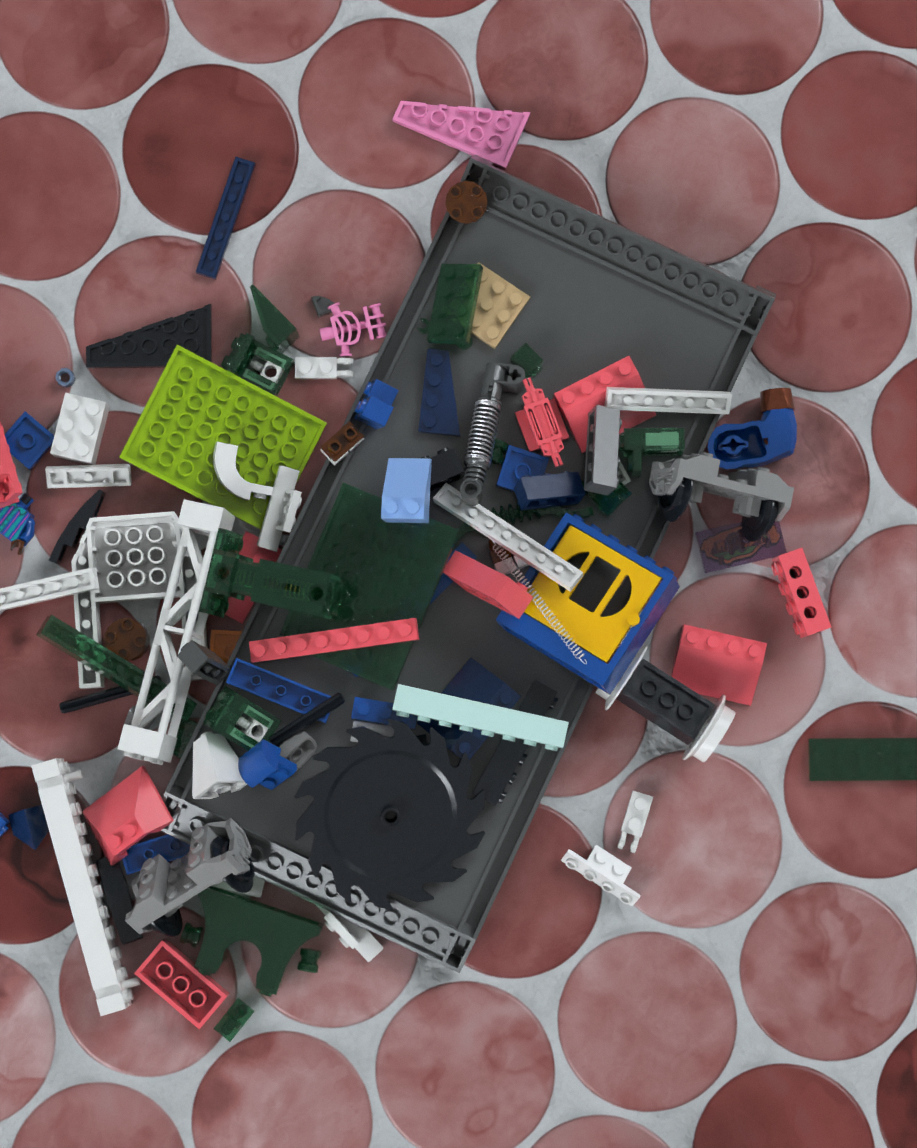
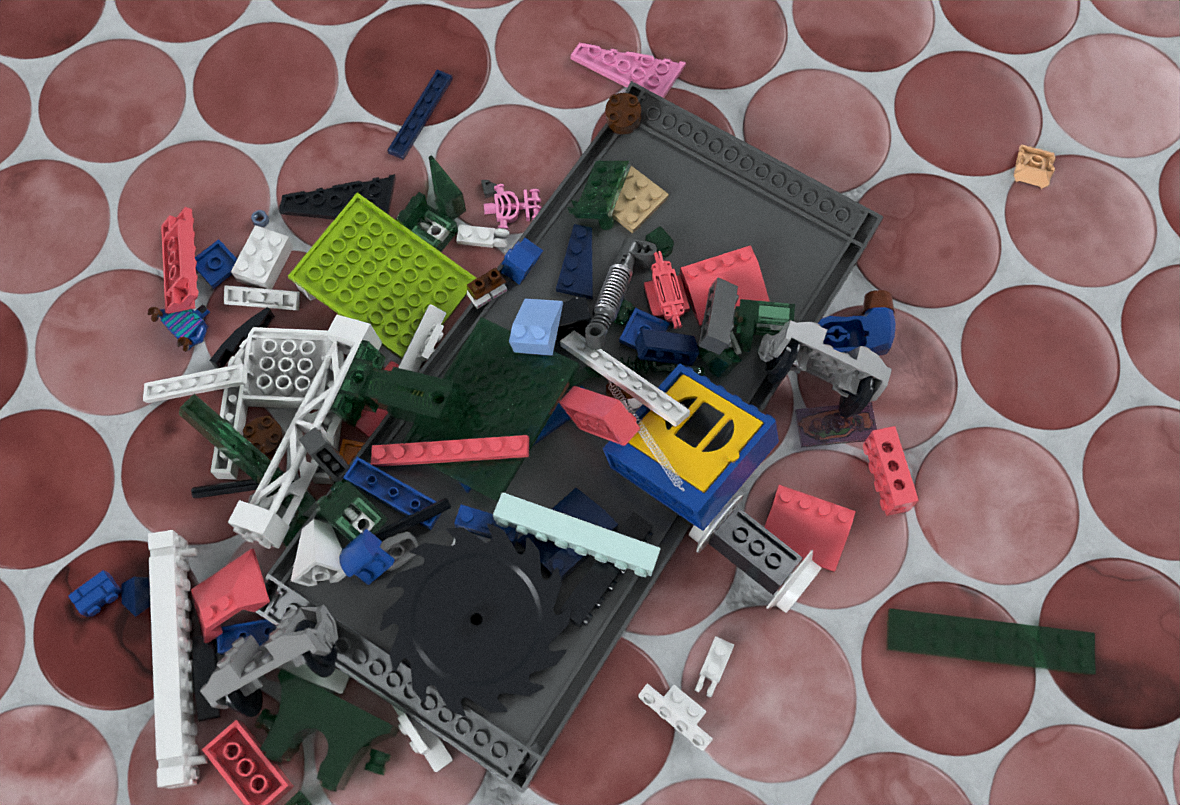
camera: 10 degrees right, 15 degrees down
white arch [213,442,274,500] -> none
white plate [604,387,732,414] -> none

